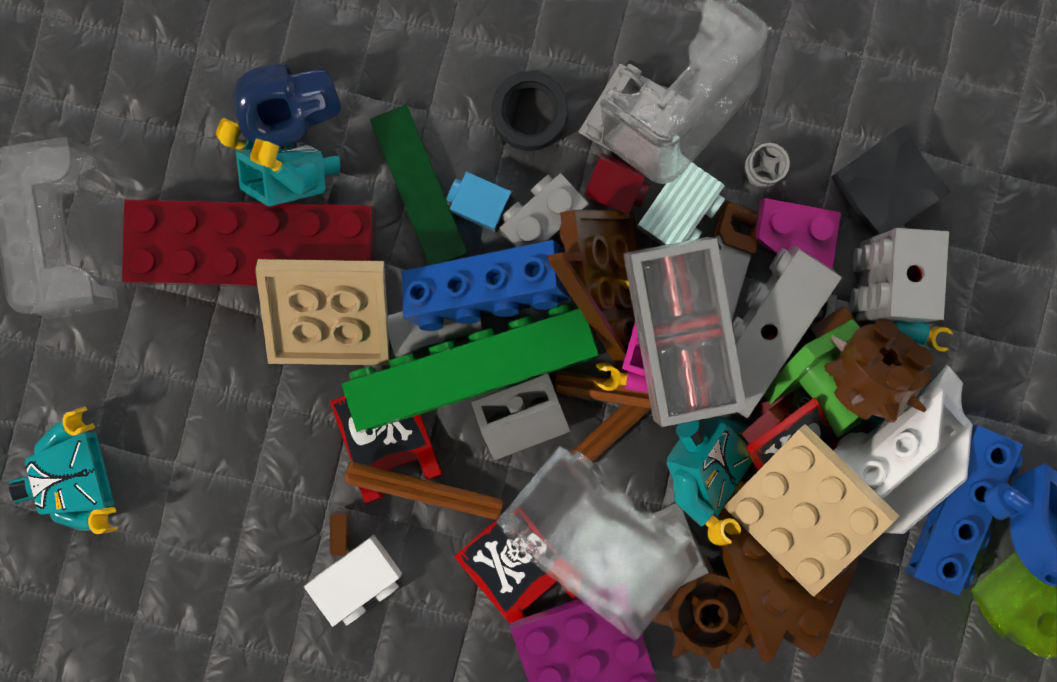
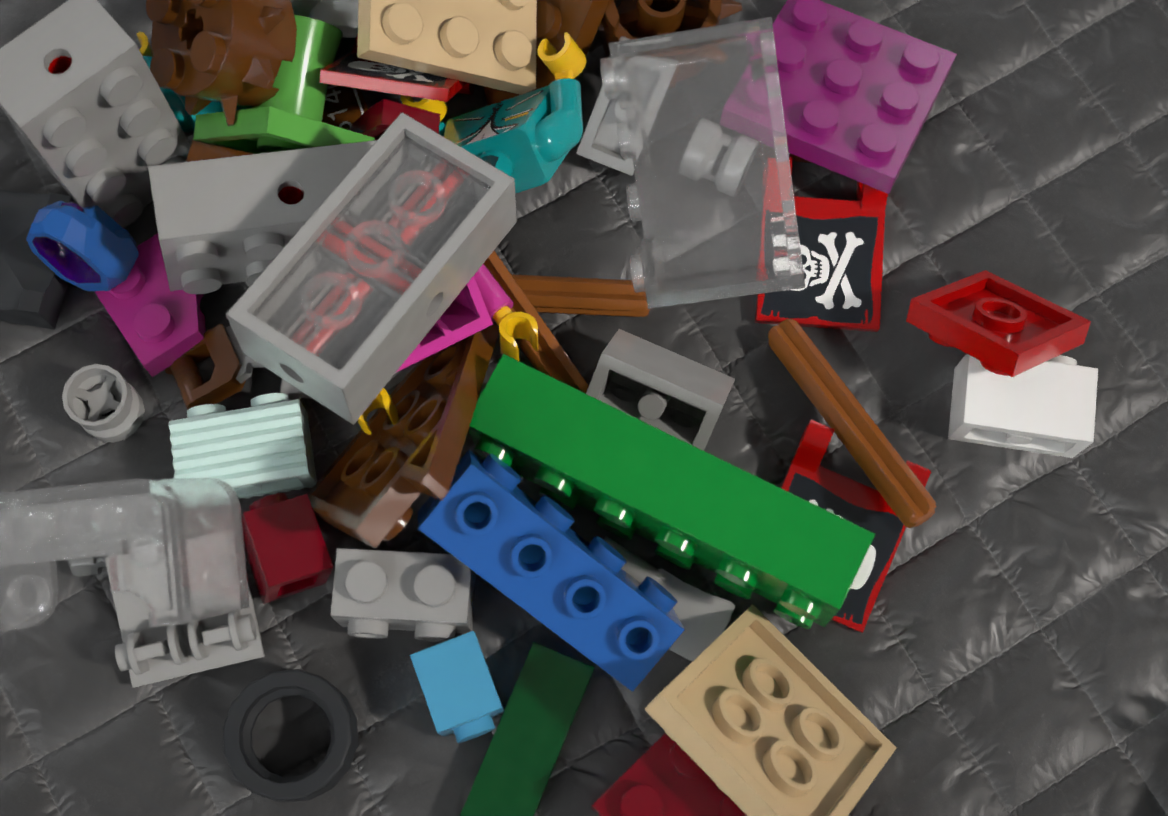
camera: 140 degrees left, 15 degrees down
reddish brown tile [330,511,350,556] -> none
none -> blue rock [26,201,139,291]
none -> red plate [906,270,1091,377]

